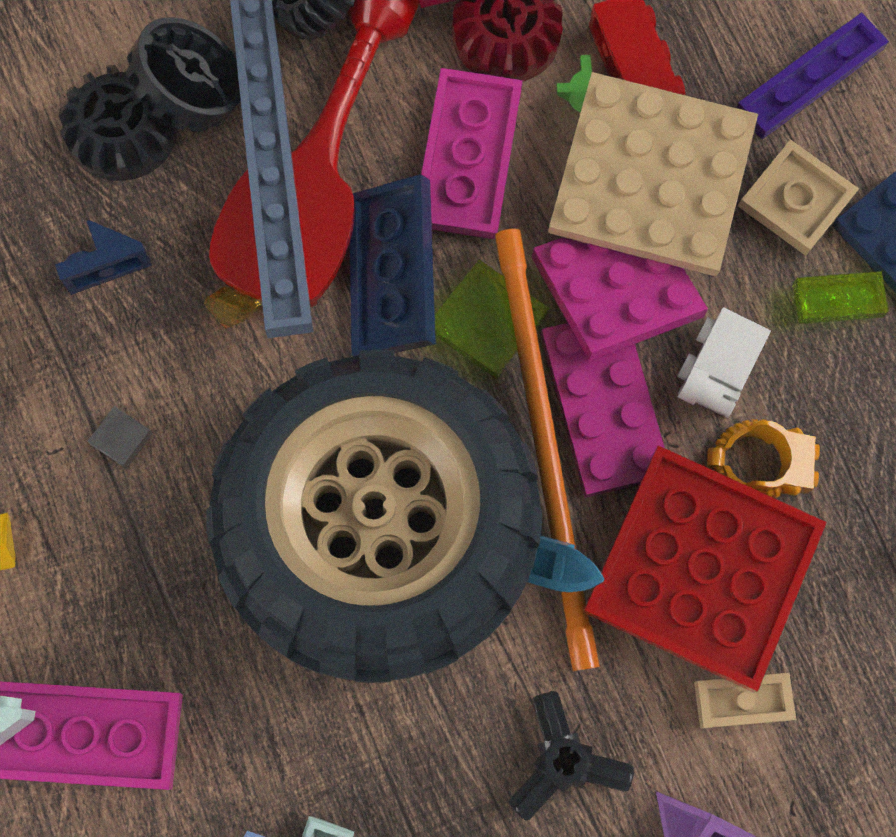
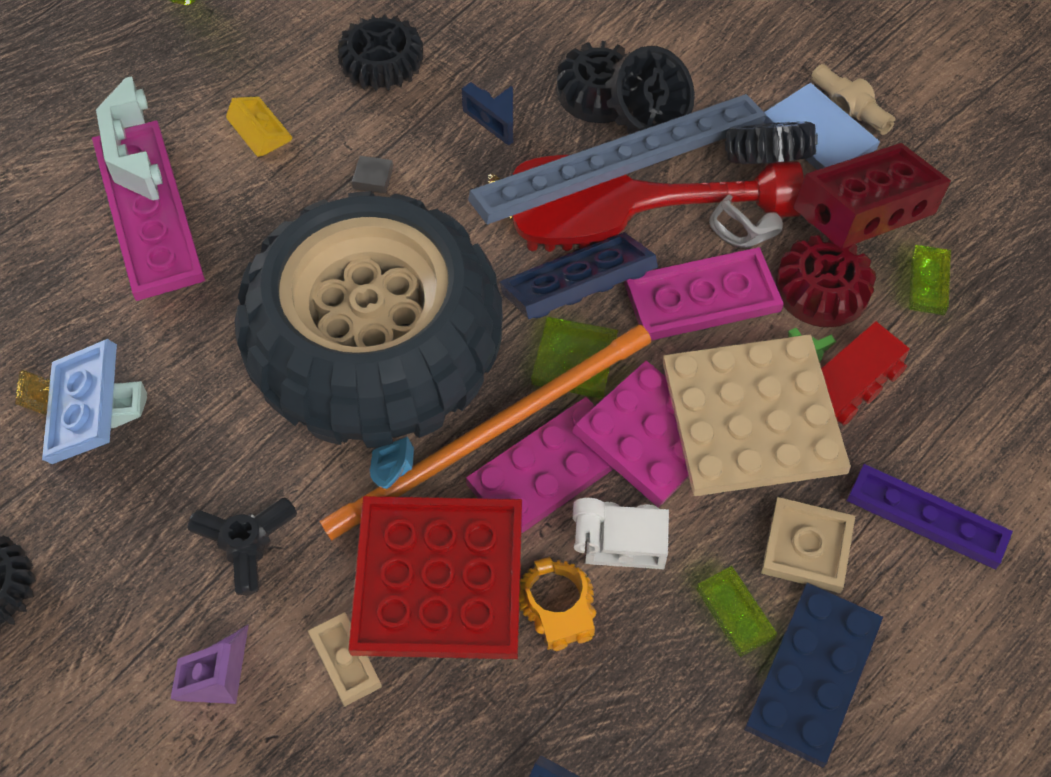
camera: 70 degrees right, 15 degrees down
none -> light grey piece [709,194,783,248]

